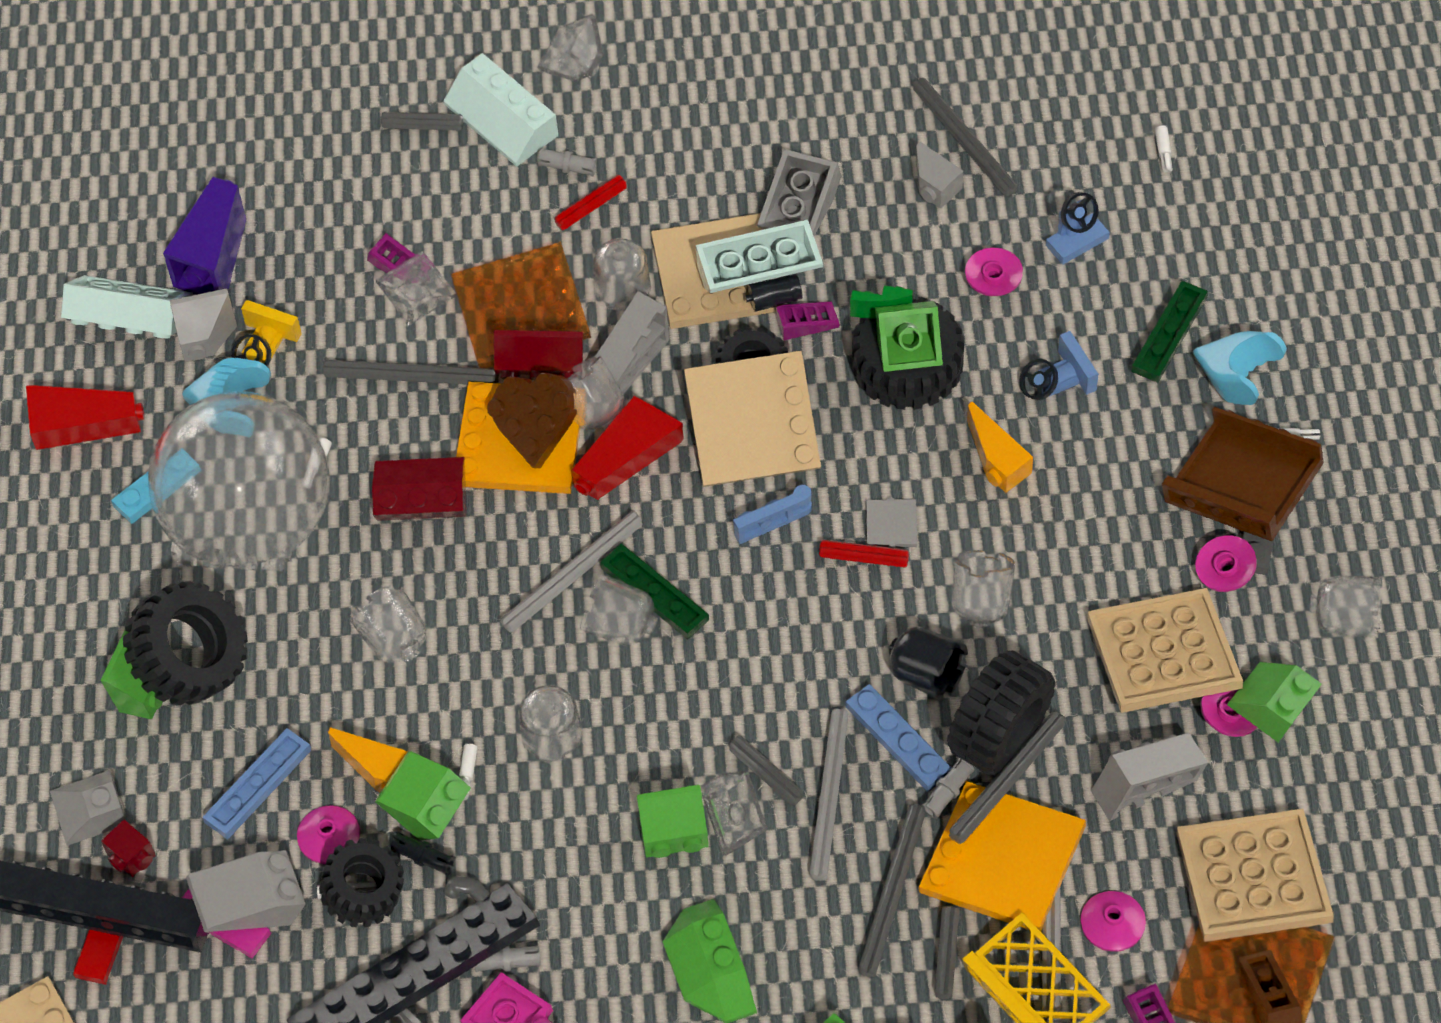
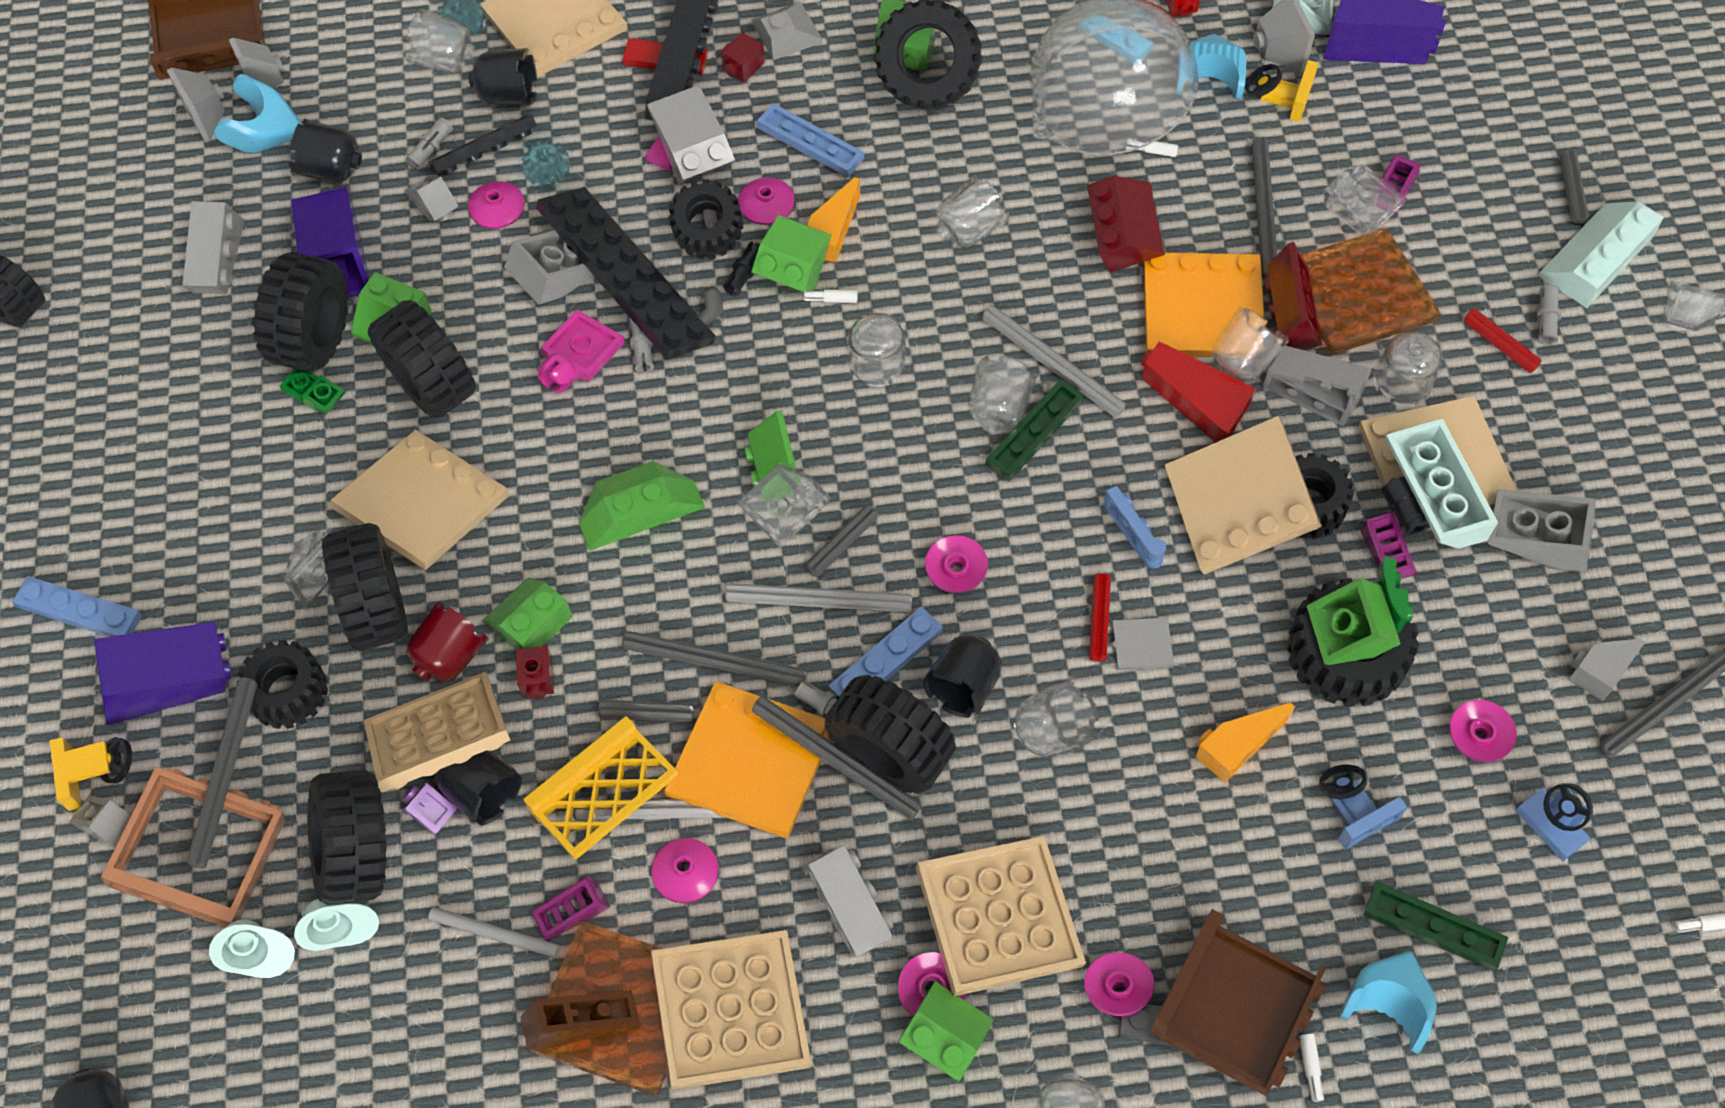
camera: 85 degrees right, 5 degrees up
reddish brown plate [487,373,577,468] -> none
none -> dark pink dish [925,535,988,593]

